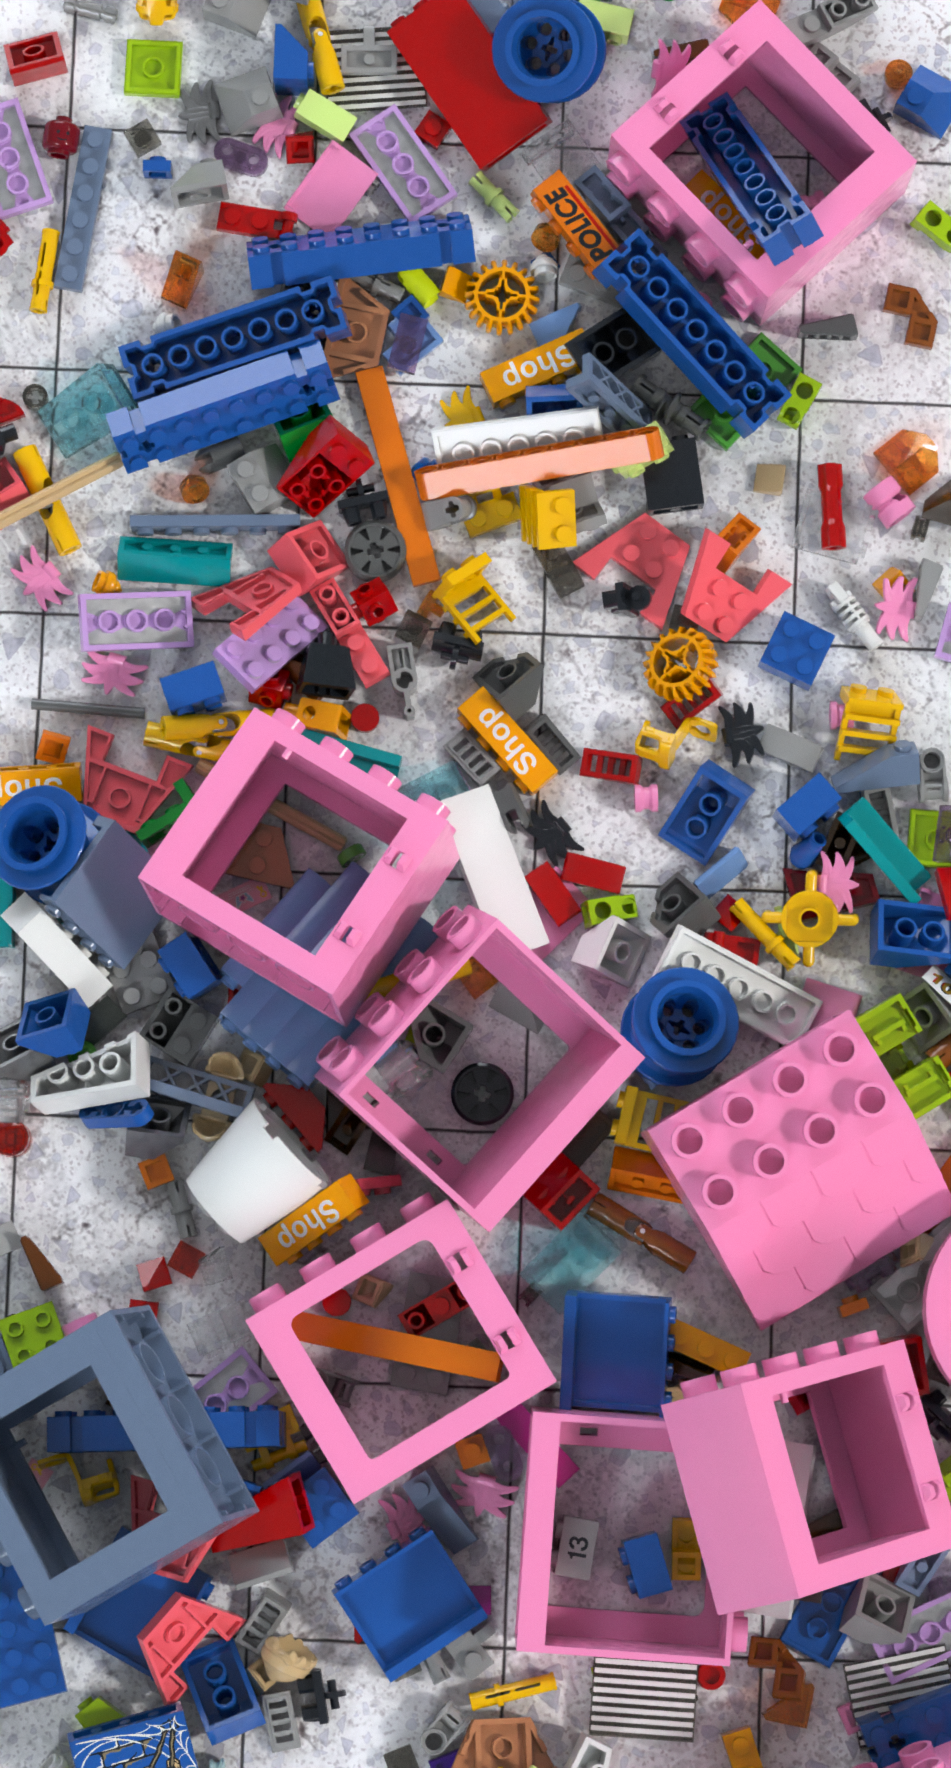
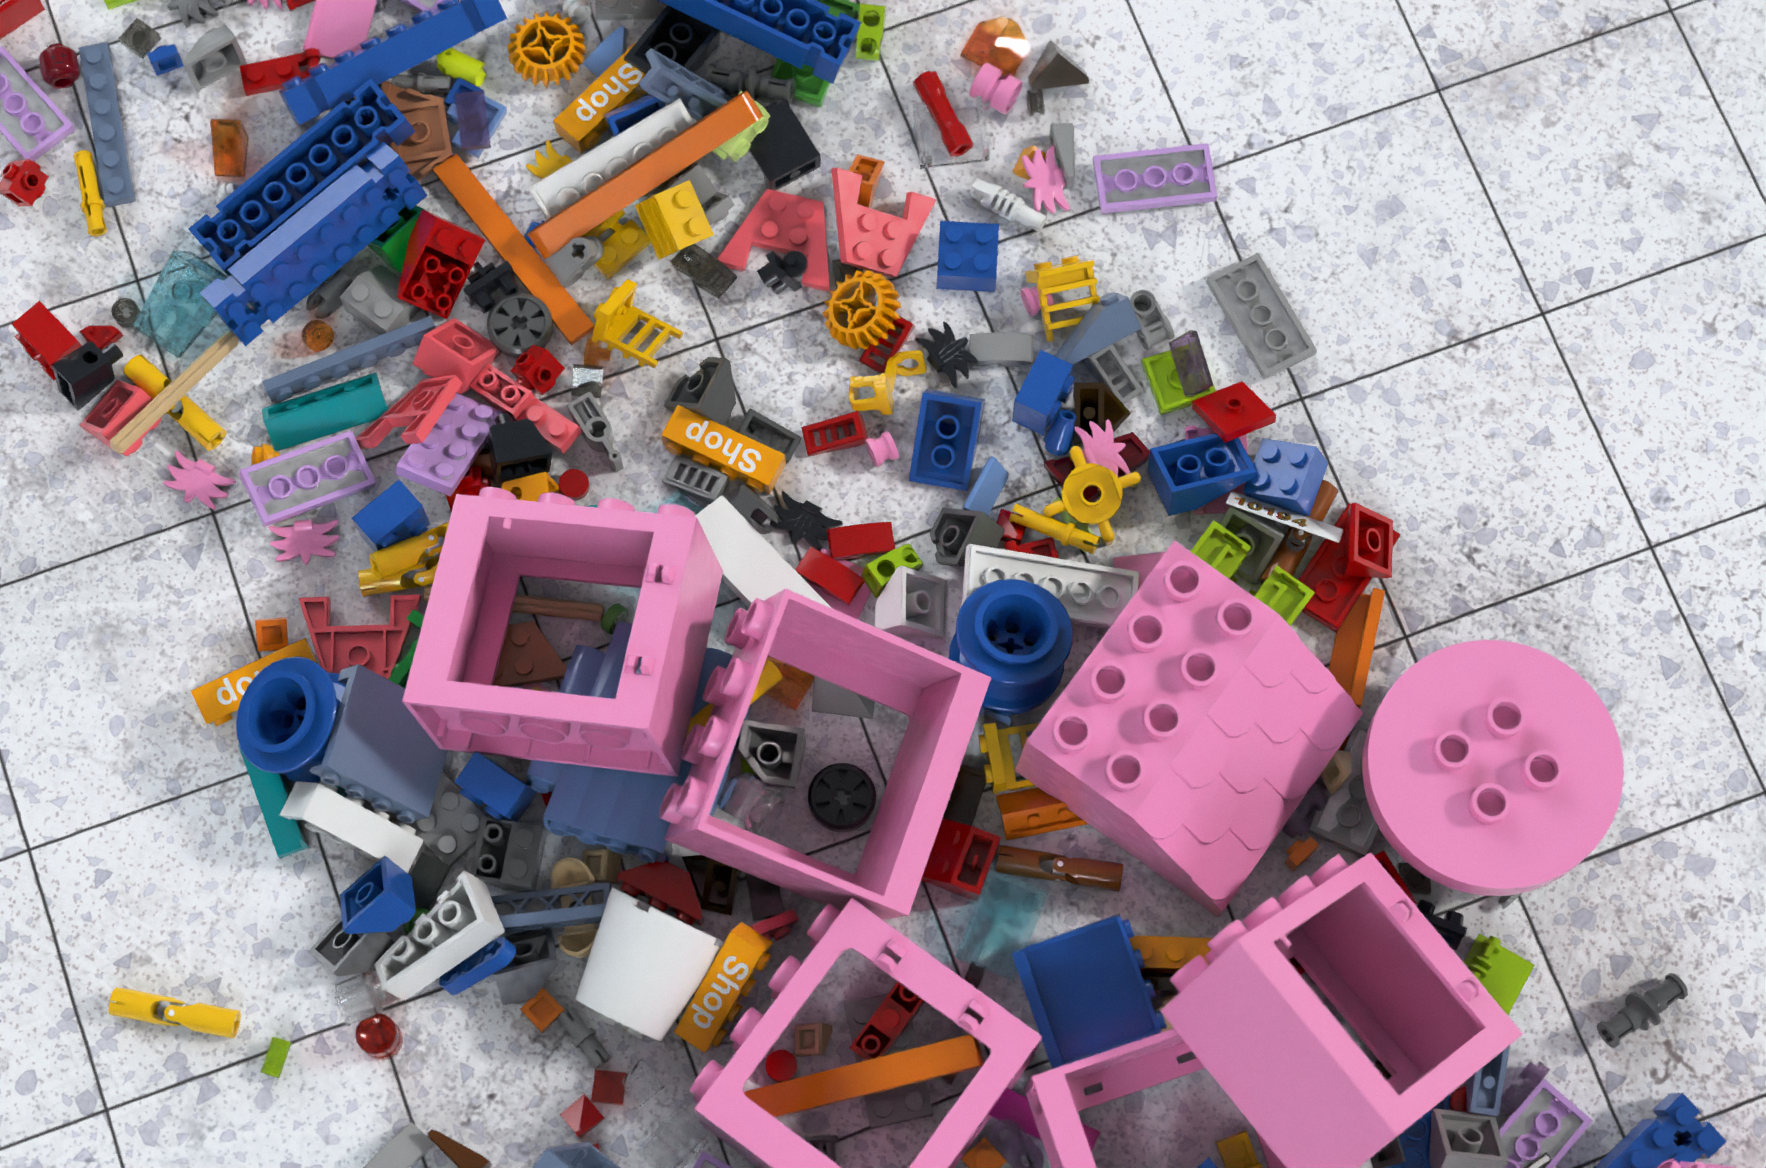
camera: 20 degrees left, 10 degrees down
dark grey piece [31,698,145,719] -> none
clear purple plate [214,138,268,177] -> none
black hips [431,621,484,670] -> none
light orange slope [438,266,473,304] -> none
tan slope [753,464,786,496] -> none
teal panel [837,797,931,903] -> none

